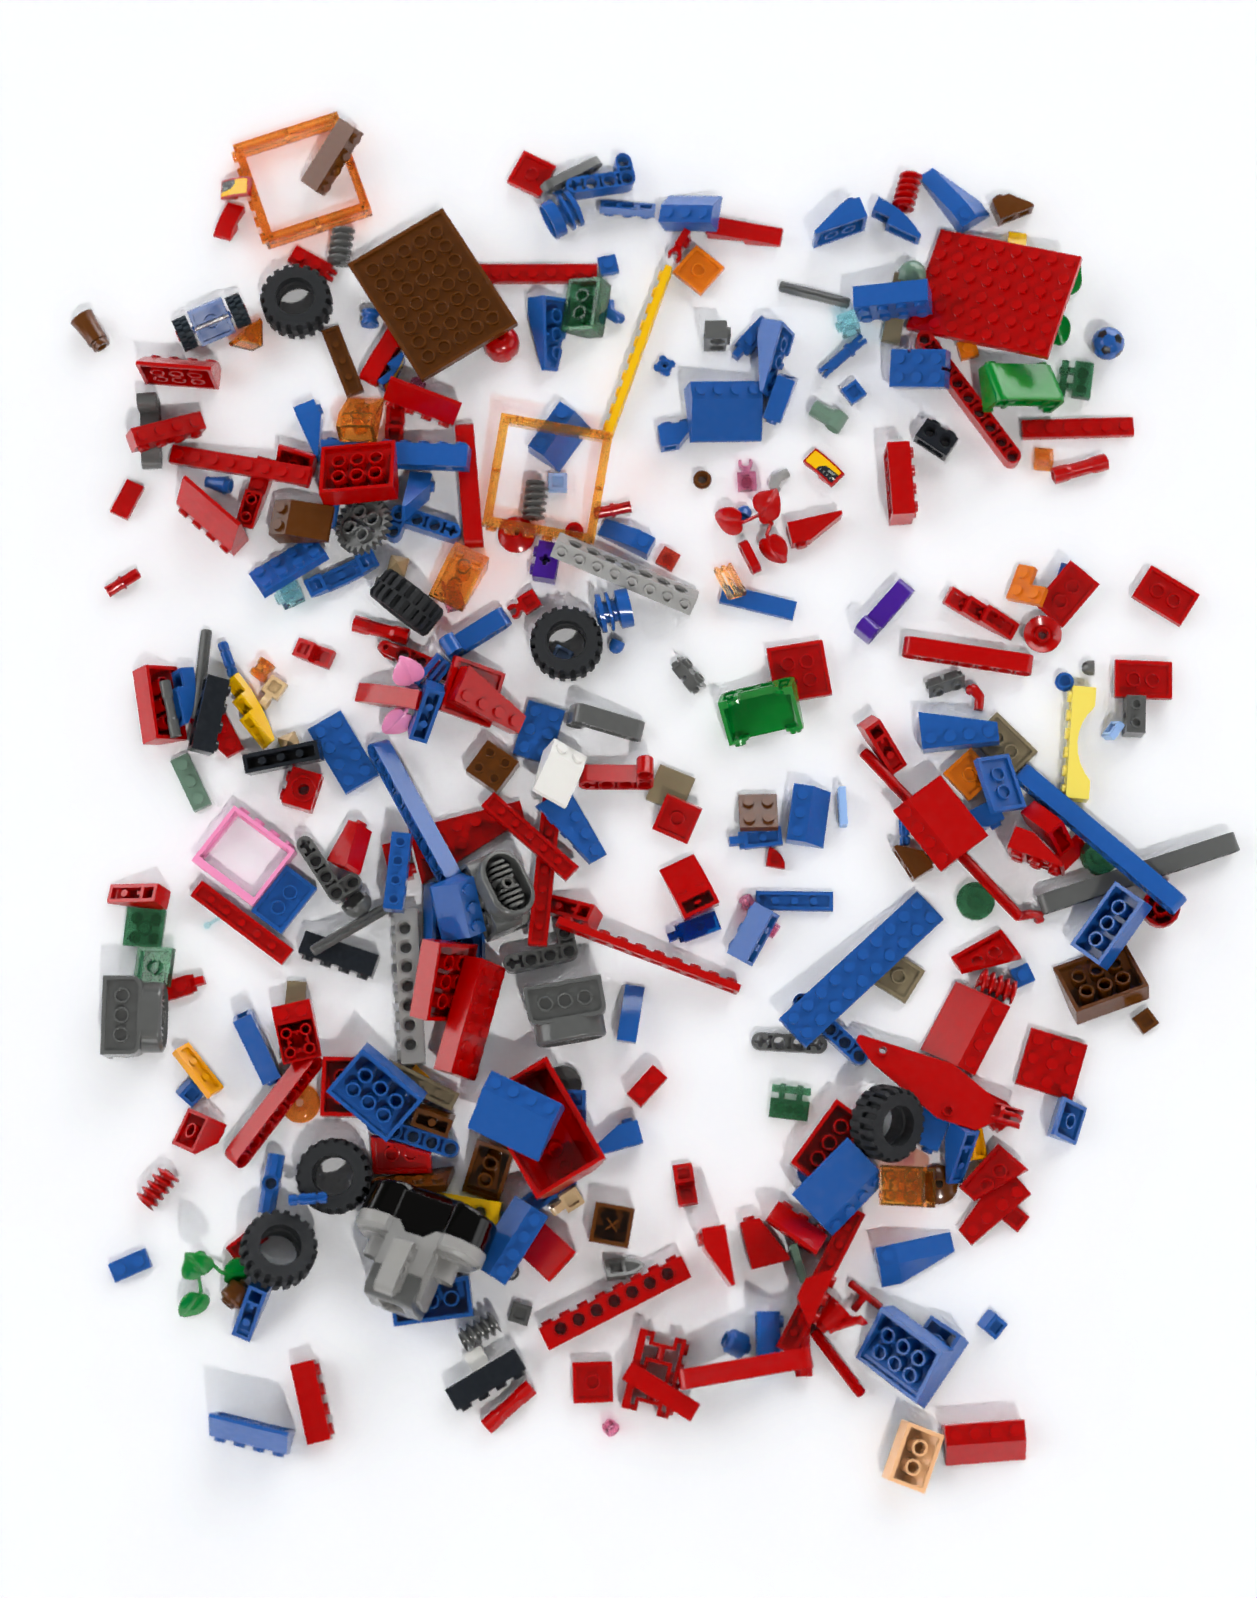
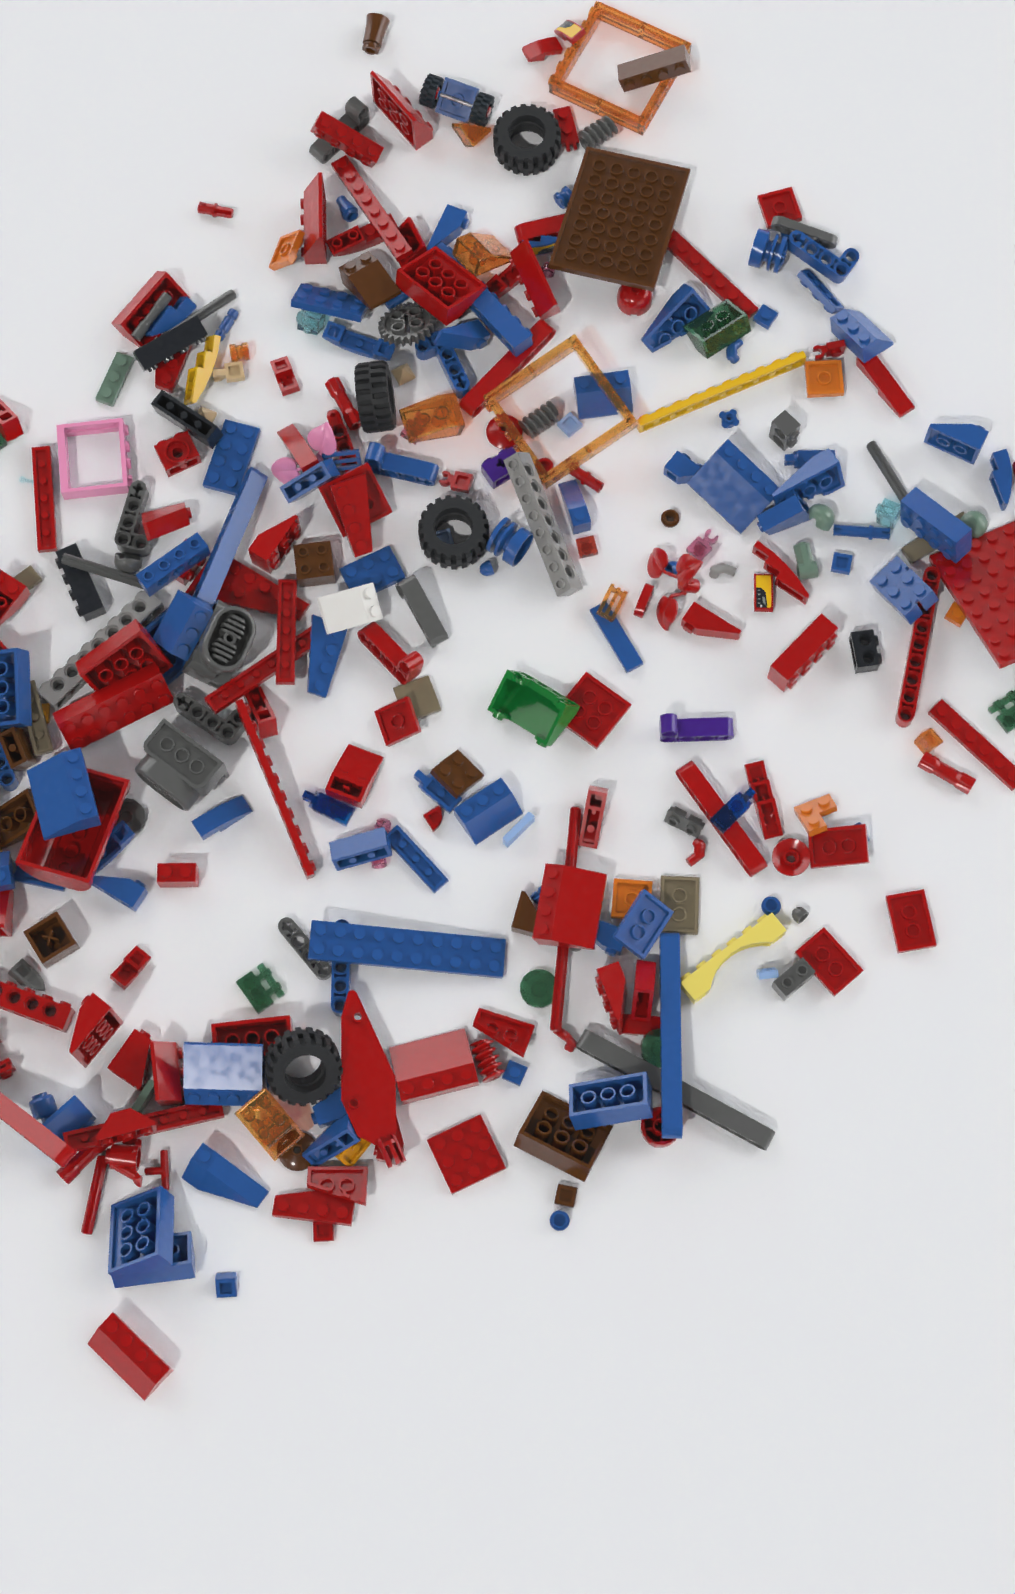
camera: 50 degrees right, 5 degrees down
red tile [110,479,145,521] -> none
blue plate [251,865,318,935] -> none
reddish brown tile [321,325,364,399] -> none
tan plate [548,1185,585,1216] -> none
dark grey hinge [671,657,706,694] -> none
dark tan tile [874,957,925,1004] -> none
light nougat slope [881,1419,945,1494] -> none
blue wedge [918,712,999,754] -> none
green windscreen [978,361,1064,413] -> none
blue slope [1046,1096,1087,1145] -> none
none -> red slope [248,515,302,574]
none -> orange plate [269,229,305,271]
none -> blue plate [550,1210,570,1231]
none -> clear blue hinge [709,787,756,834]
none -> red slope [752,540,809,605]
none -> sand green hair [808,503,835,531]

